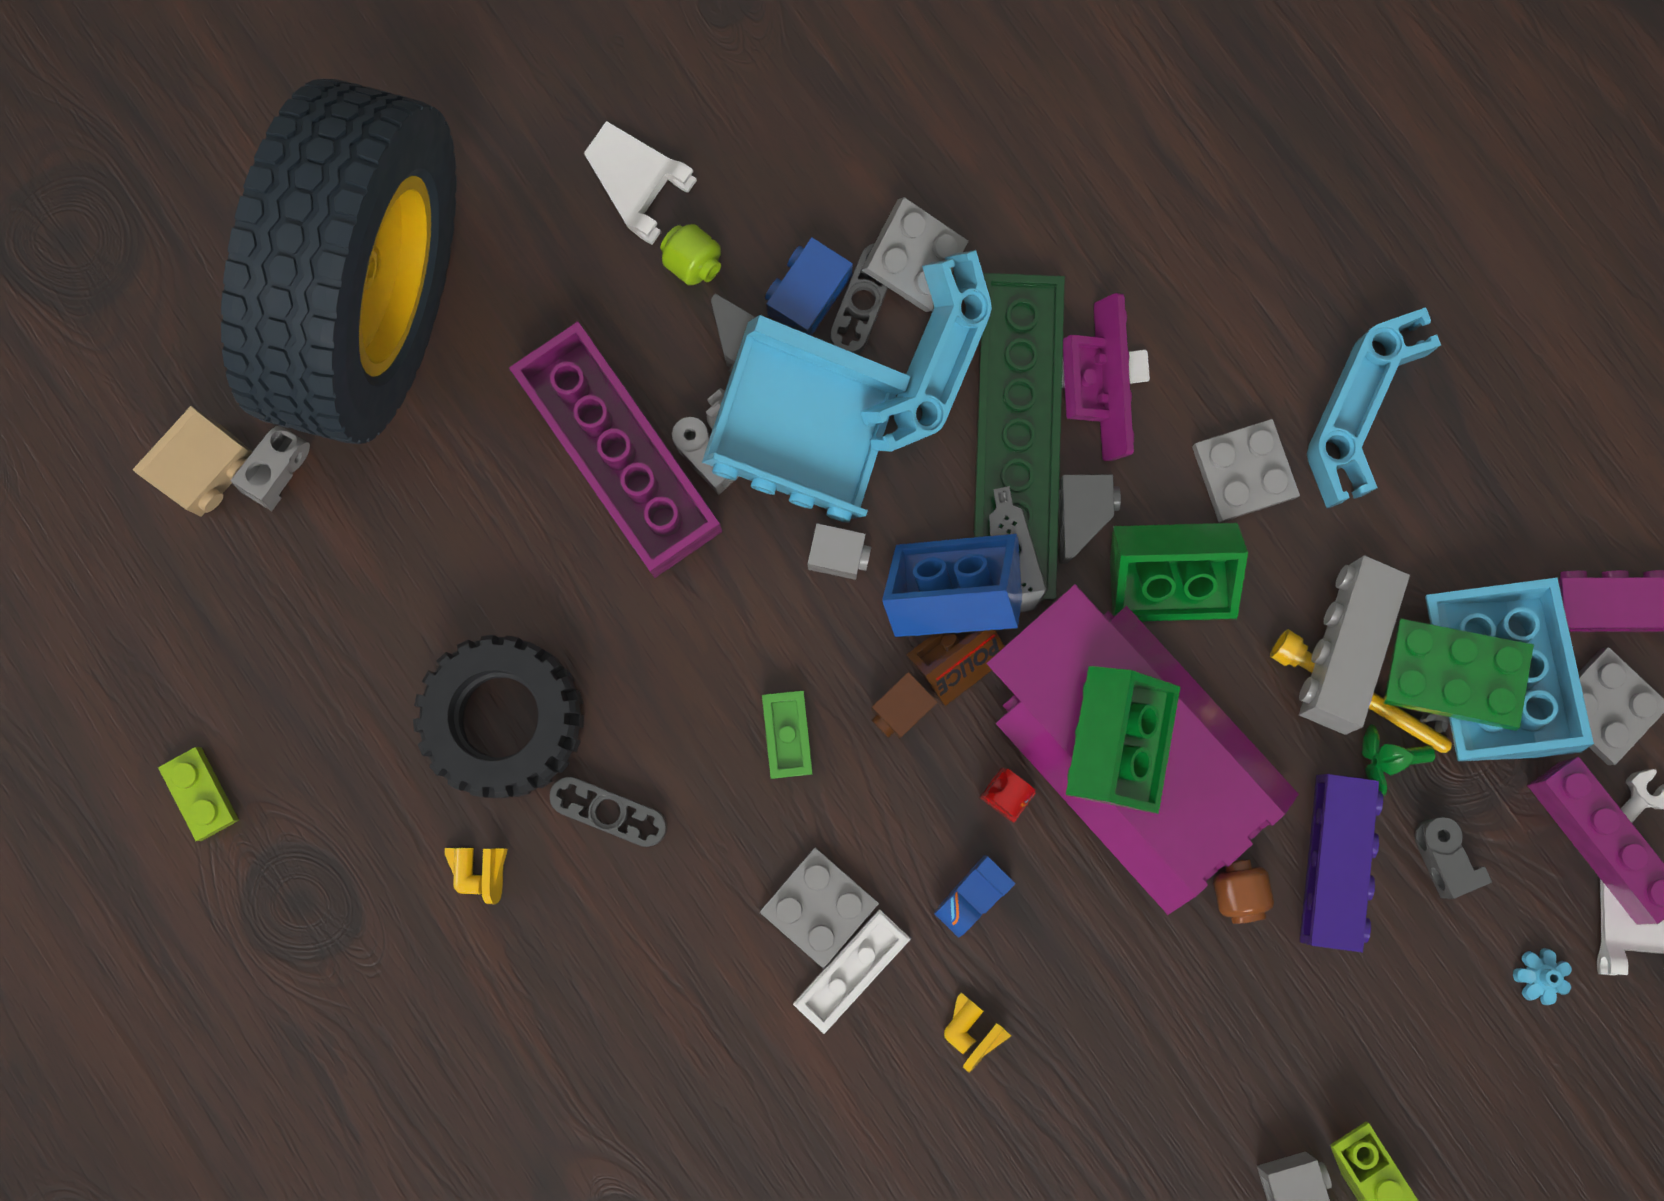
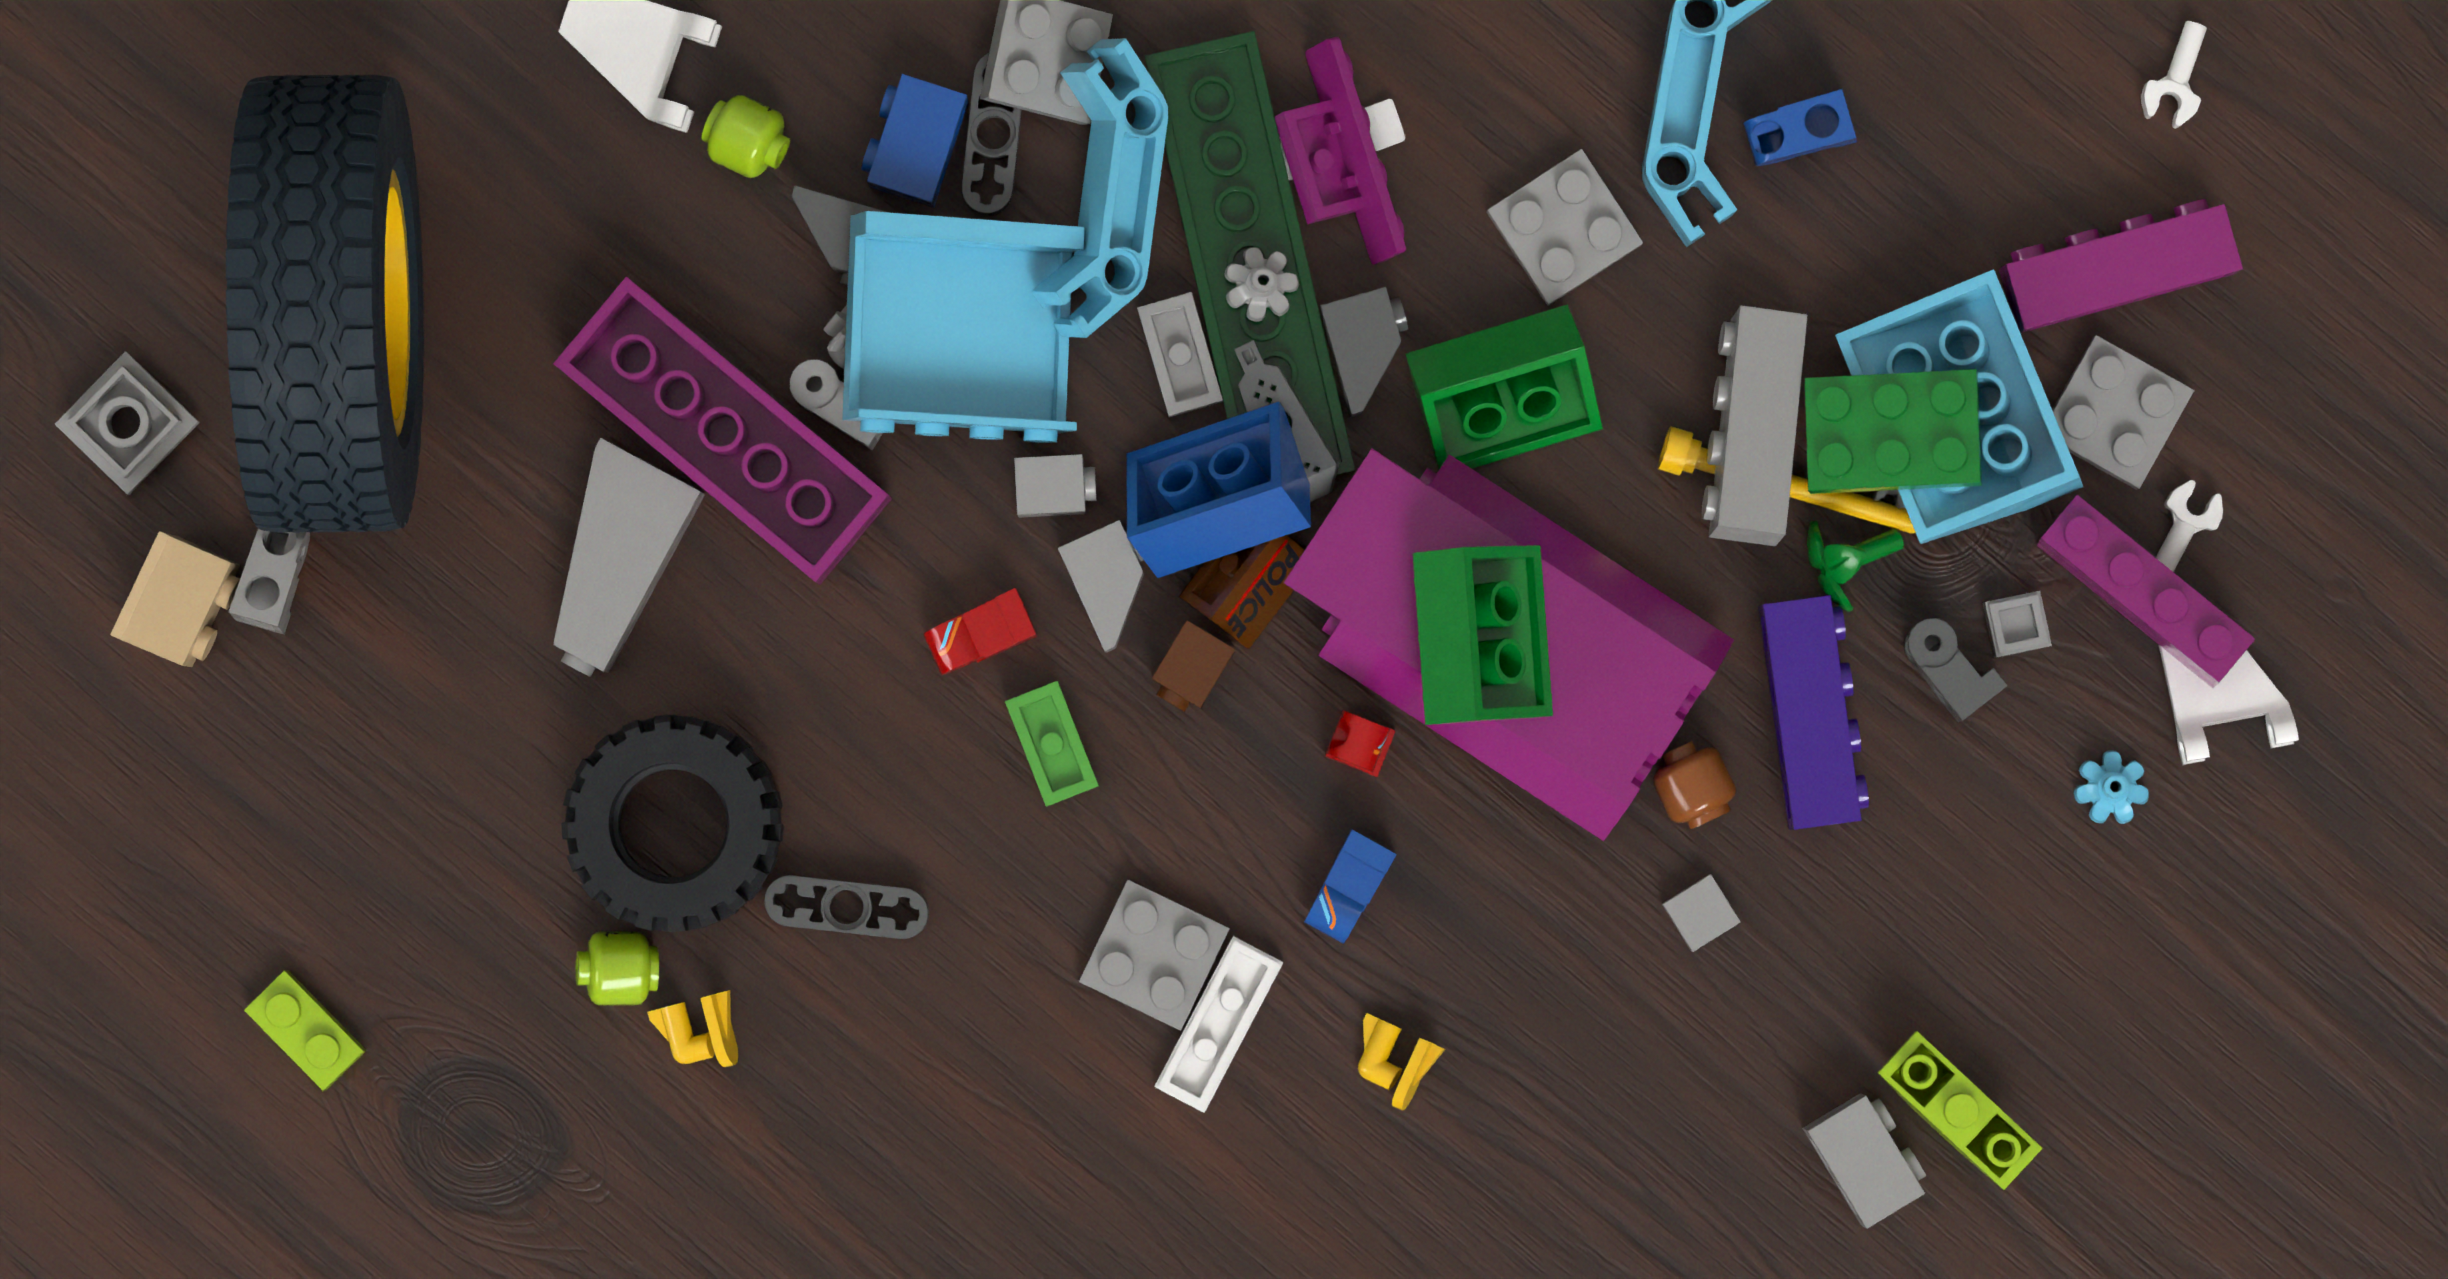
camera: 15 degrees left, 5 degrees up
none -> light grey piece [55,351,200,495]
none -> light grey slope [553,438,705,677]
none -> lime head [575,931,659,1005]
none -> red leg [923,588,1038,675]
none -> light grey slope [1058,520,1144,653]
none -> light grey plate [1137,292,1223,417]
none -> light grey plant [1224,247,1299,322]
none -> light grey tile [1662,874,1740,952]
none -> blue leg [1743,89,1857,166]
none -> light grey tile [1983,591,2052,658]

